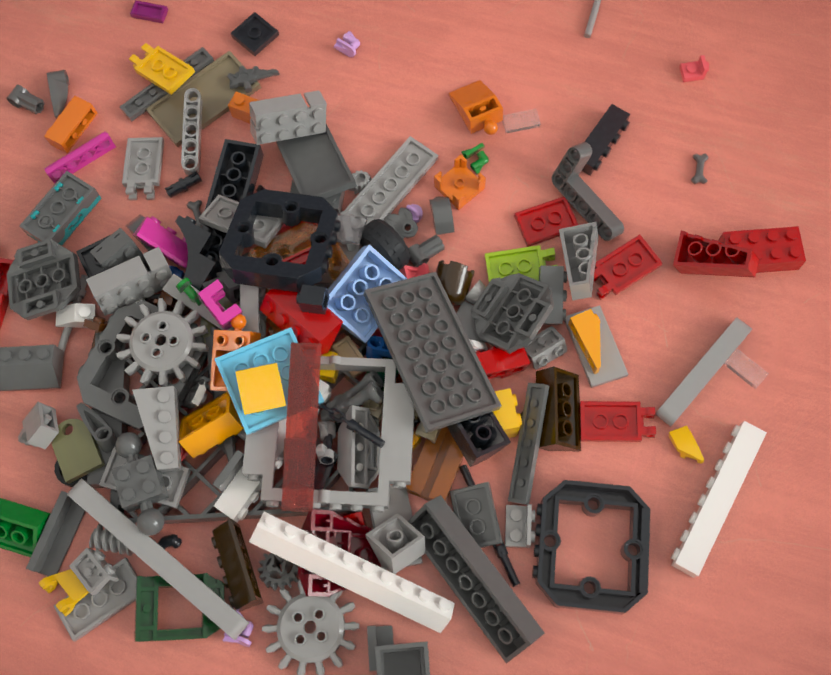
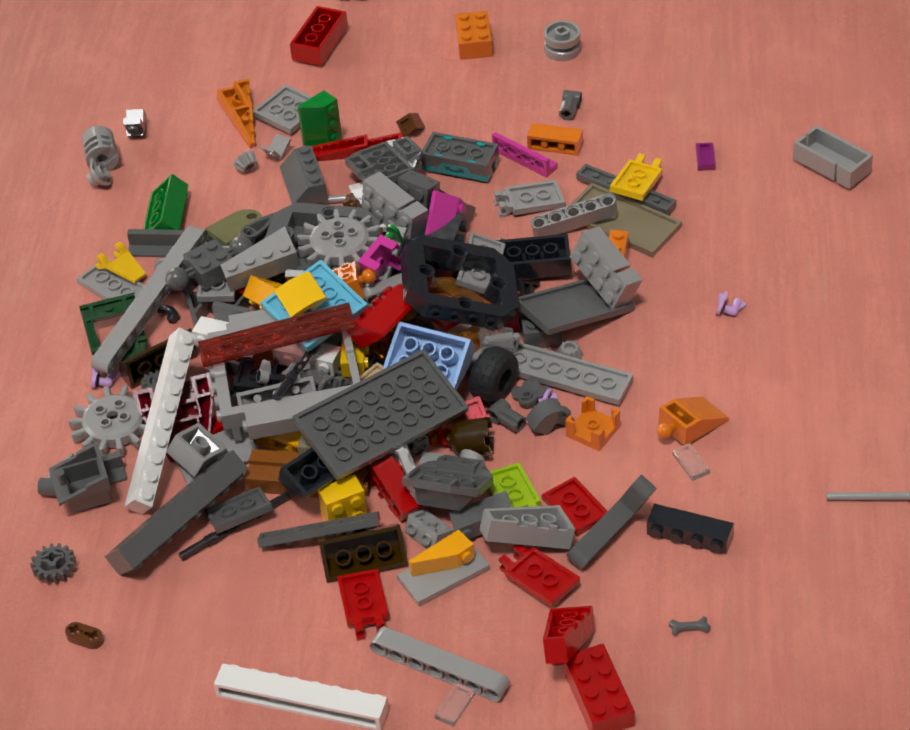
camera: 75 degrees right, 25 degrees down
light grey hinge [18,402,59,449] -> none
dark grey piece [47,70,69,119] -> none
light grey bracket [69,548,119,596] -> none
black pin [165,171,202,198] -> none
dark grey piece [227,66,280,93] -> none
black plate [230,12,279,56] -> none
black brick [296,284,330,315] -> none
green piece [461,143,489,175] -> none
light grey bracket [505,504,535,548] -> none
black panel [532,480,650,614] -> none
yellow slope [668,426,704,464] -> none
coral bracket [679,55,709,82] -> none

